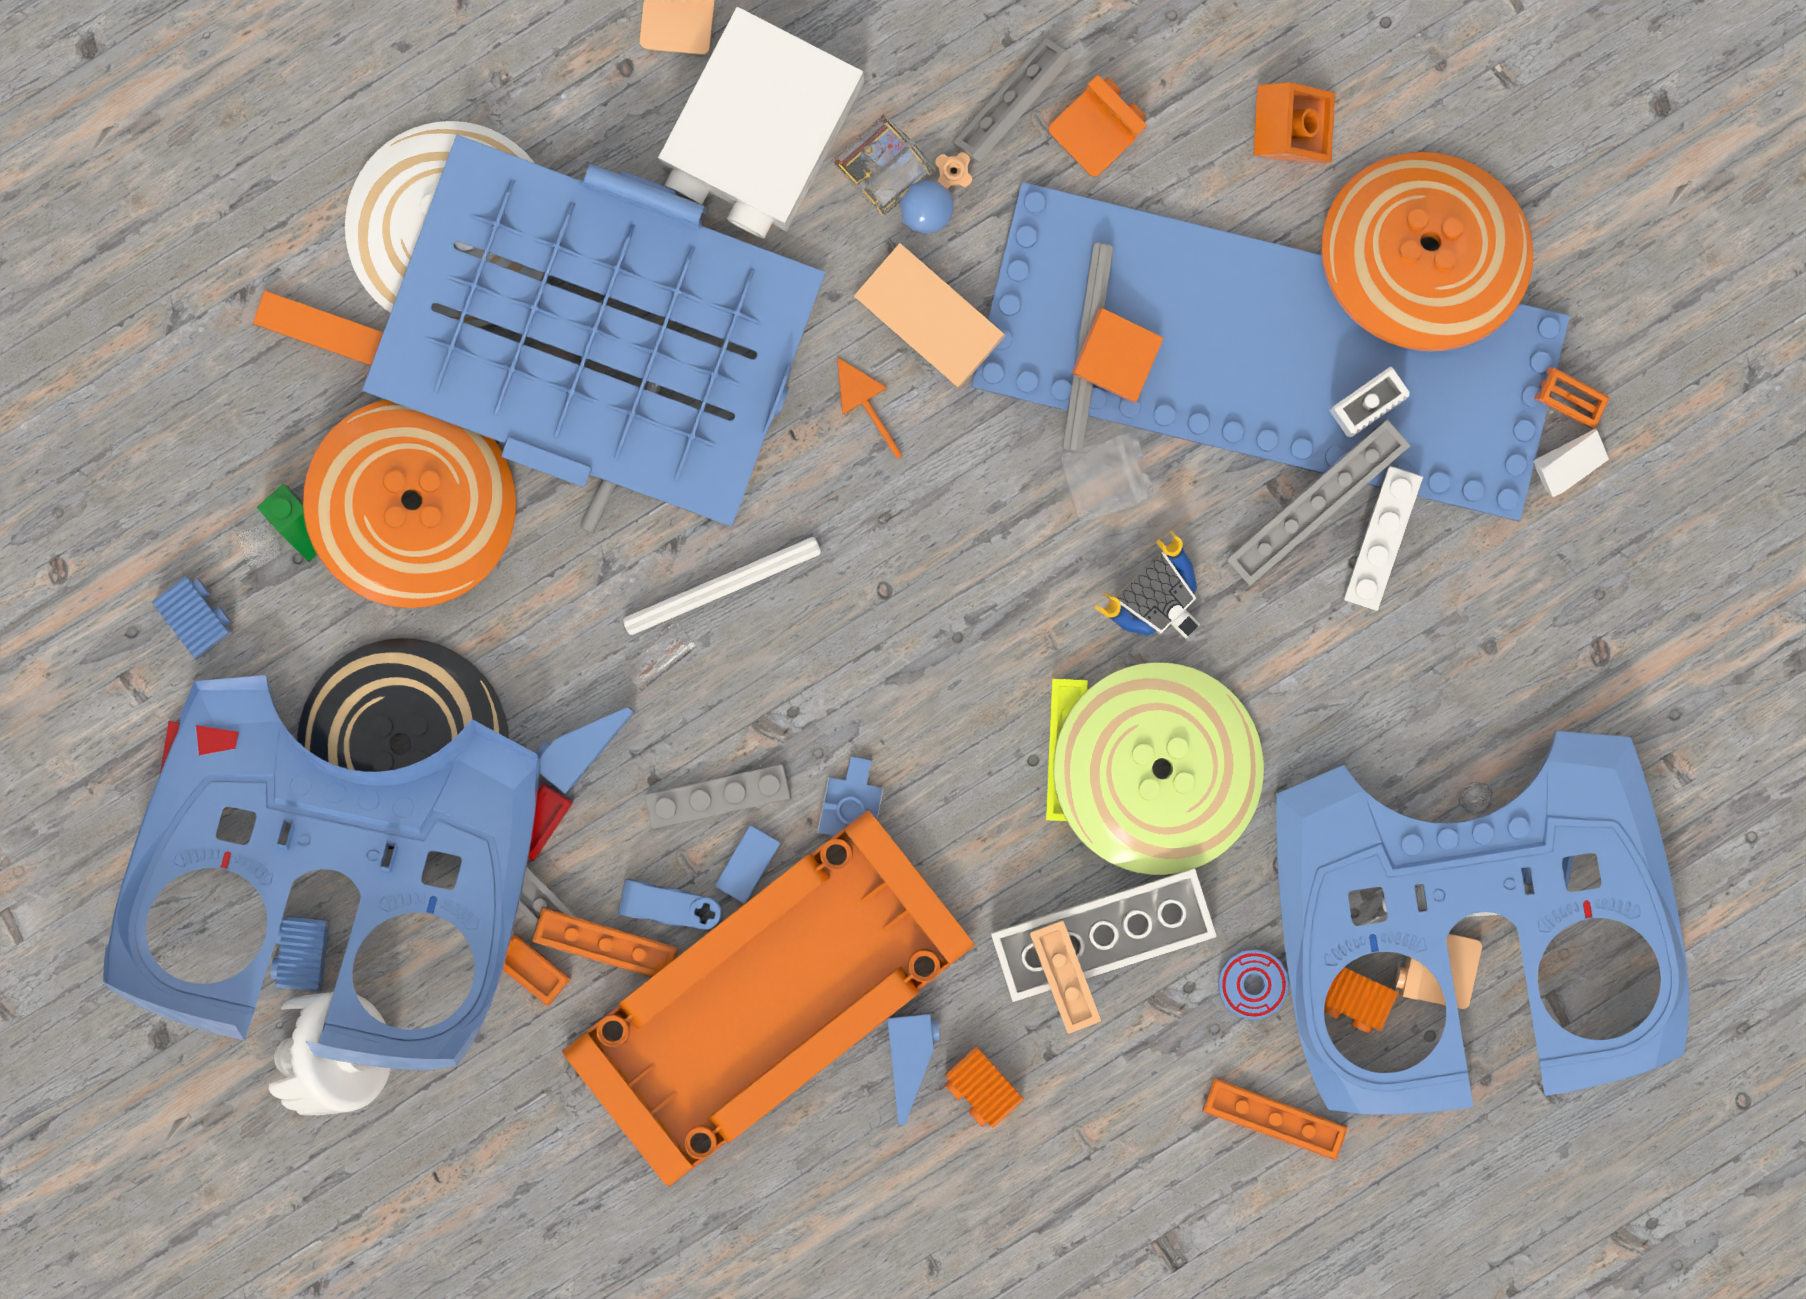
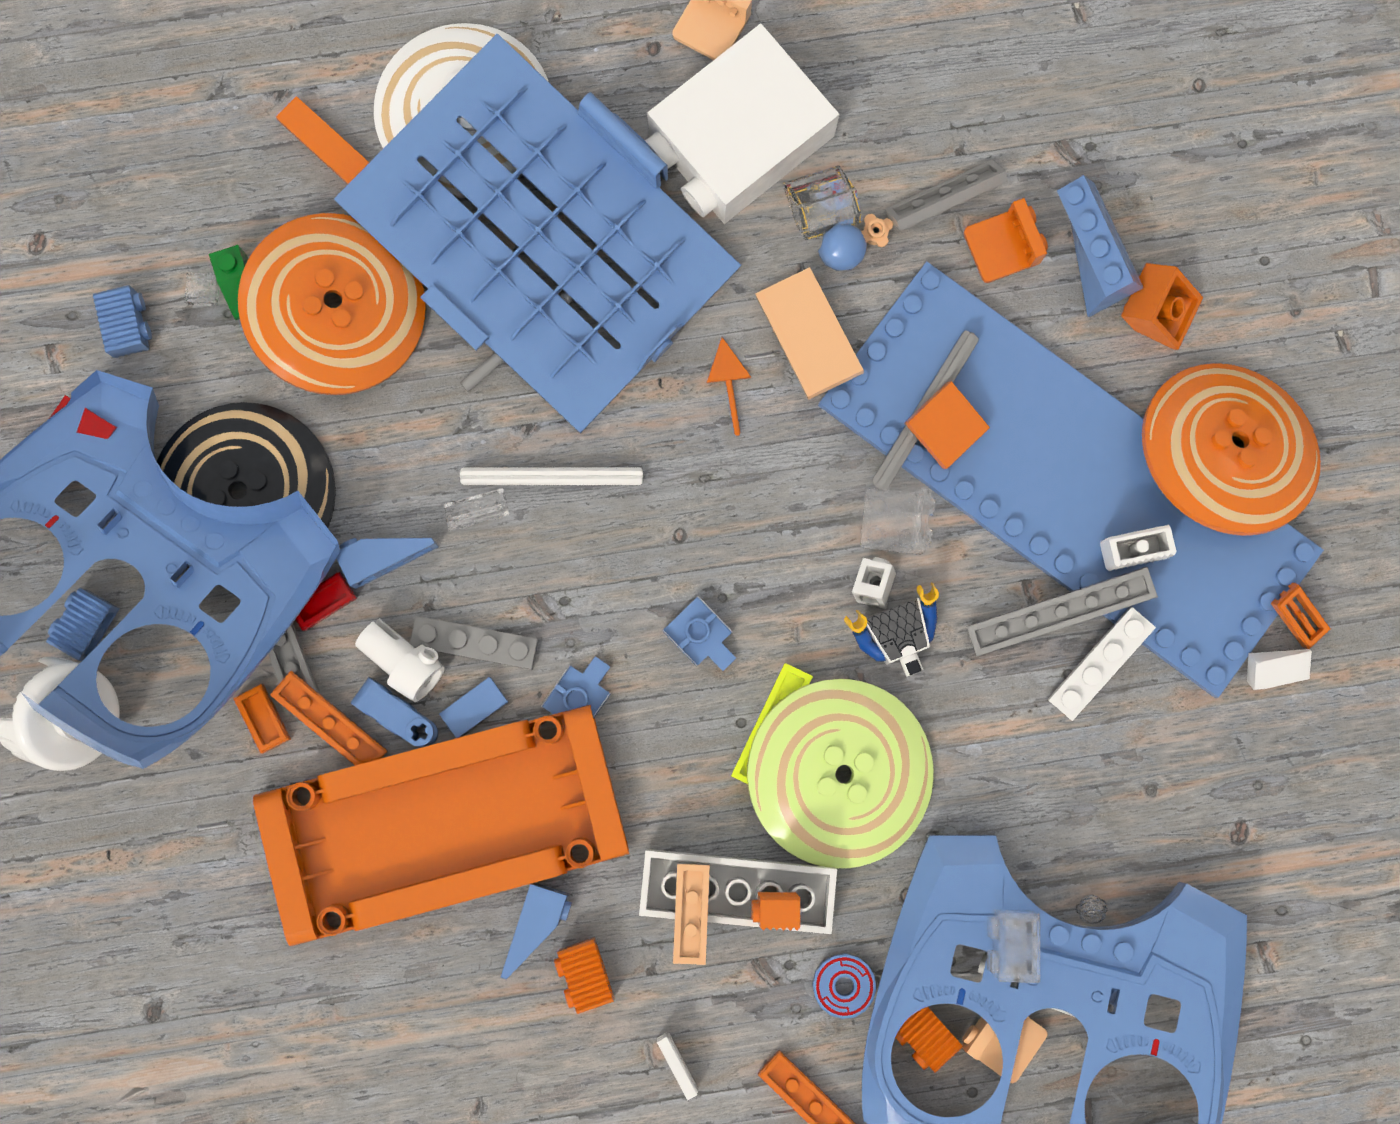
camera: 15 degrees right, 5 degrees down
none -> white piece [355,618,444,702]
none -> white tile [657,1032,698,1101]
none -> medium blue piece [662,596,736,671]
none -> orange brick [751,892,800,931]
none -> white brick [852,557,896,609]
none -> clear piece [987,909,1040,983]
none -> medium blue wedge [1057,175,1144,317]

